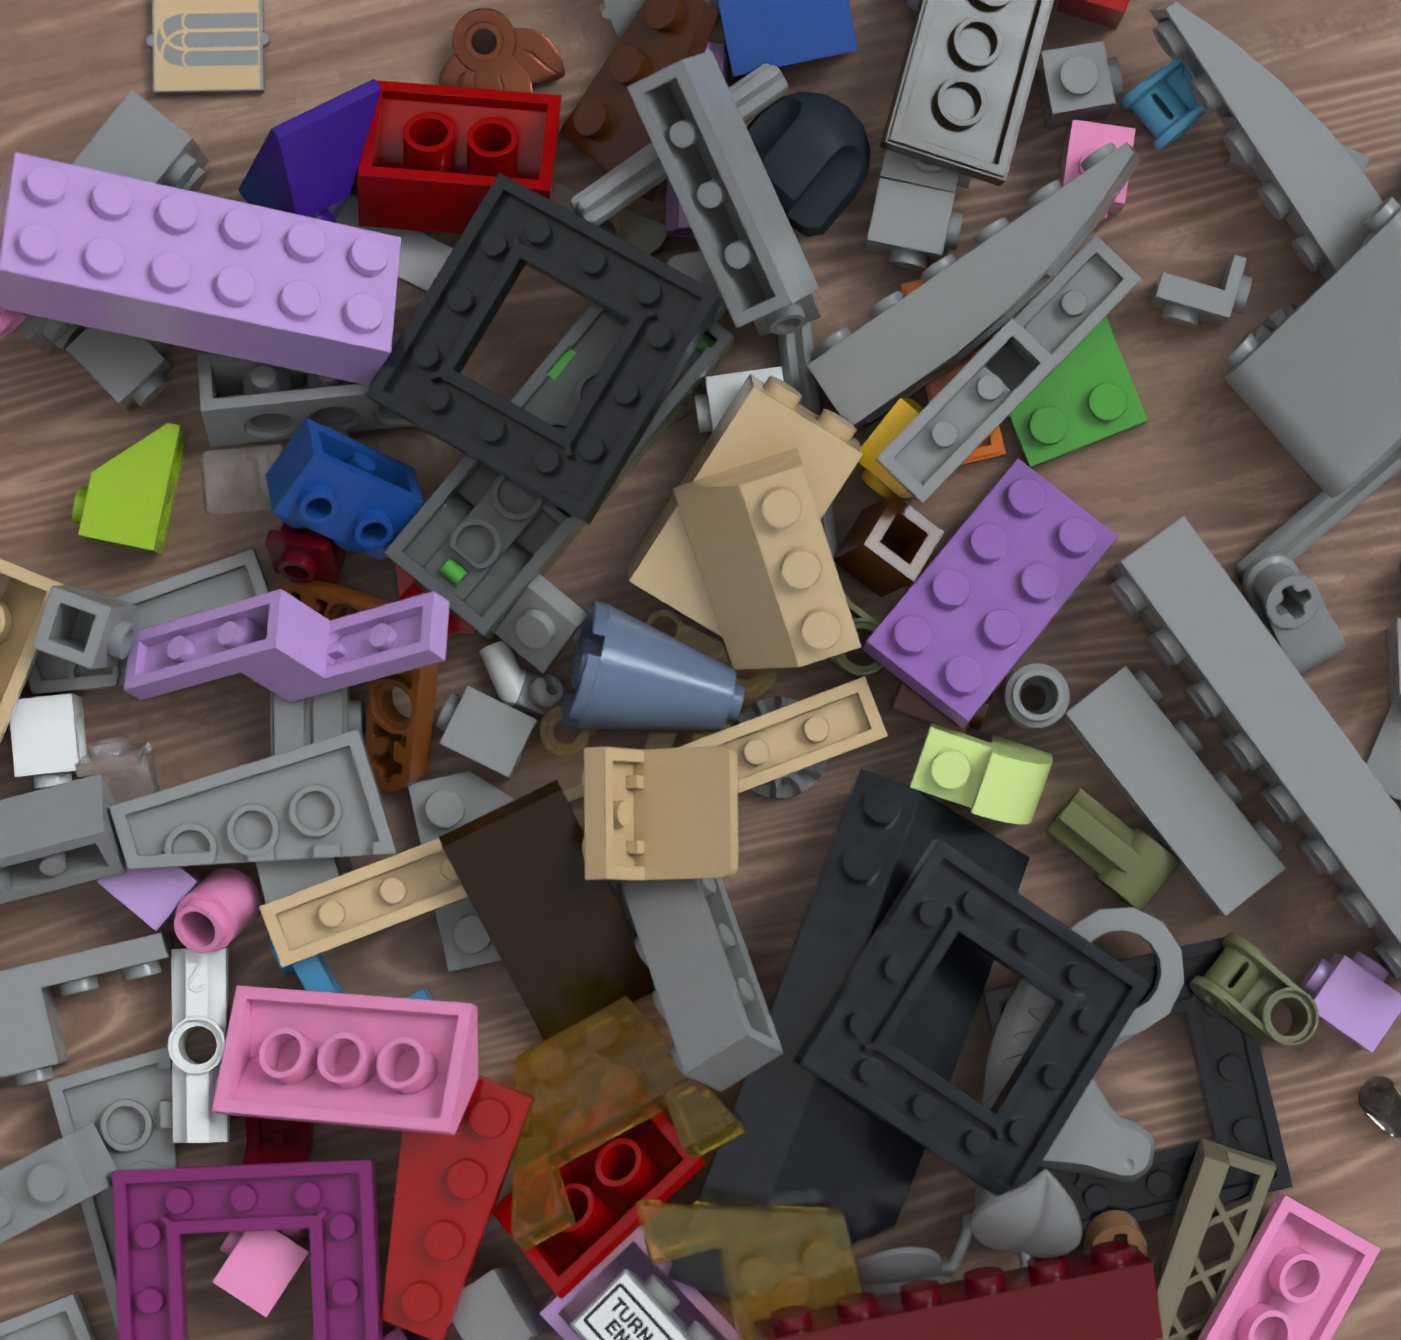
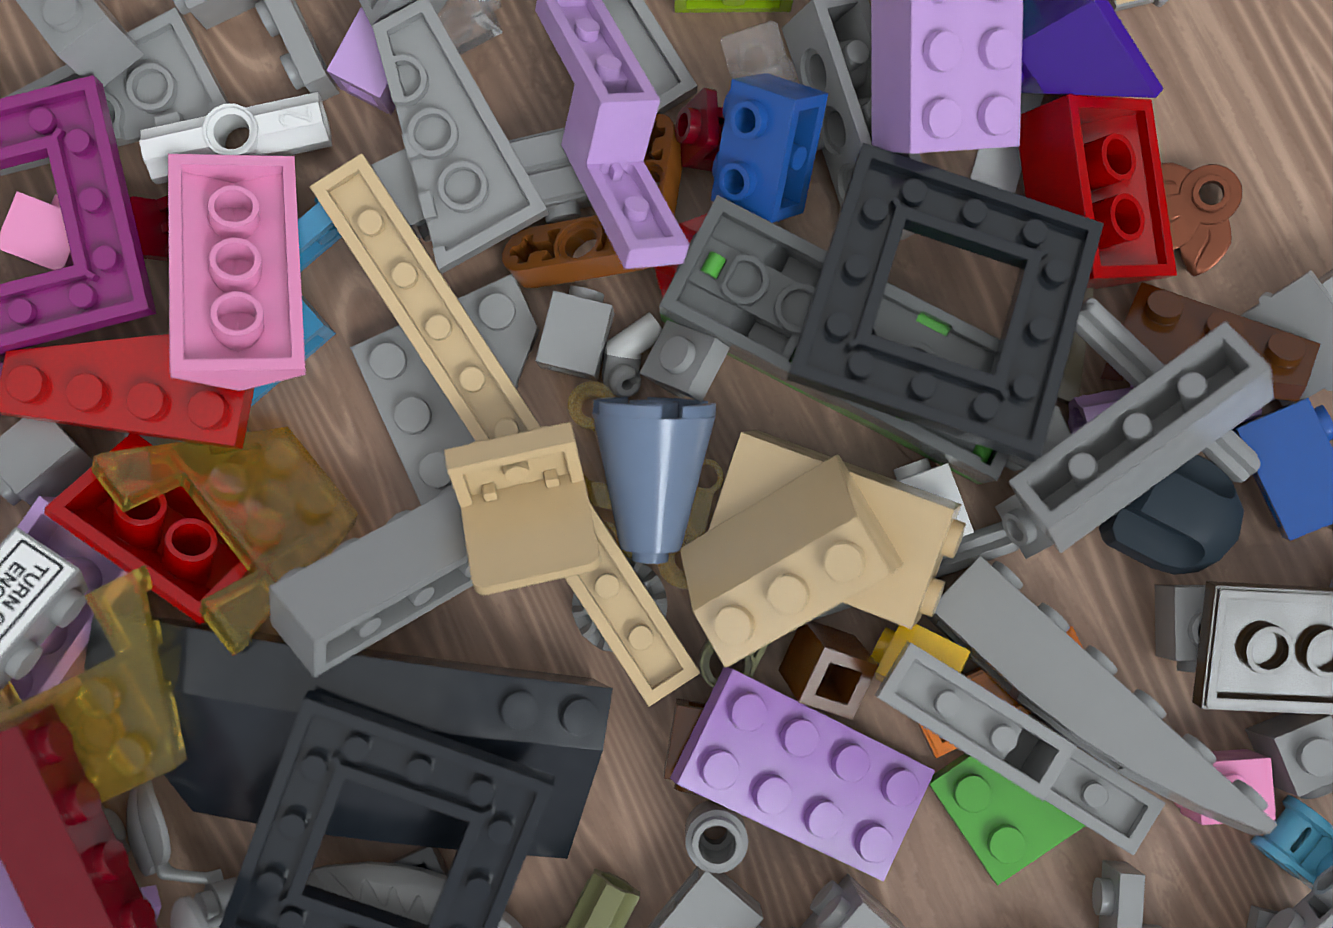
camera: 80 degrees right, 0 degrees up
bright pink brick [174,868,261,953] -> none
dark brown tile [439,780,656,1045] -> none
light grey brick [864,177,963,271] -> none
yellowish green brick [910,723,1053,825] -> none

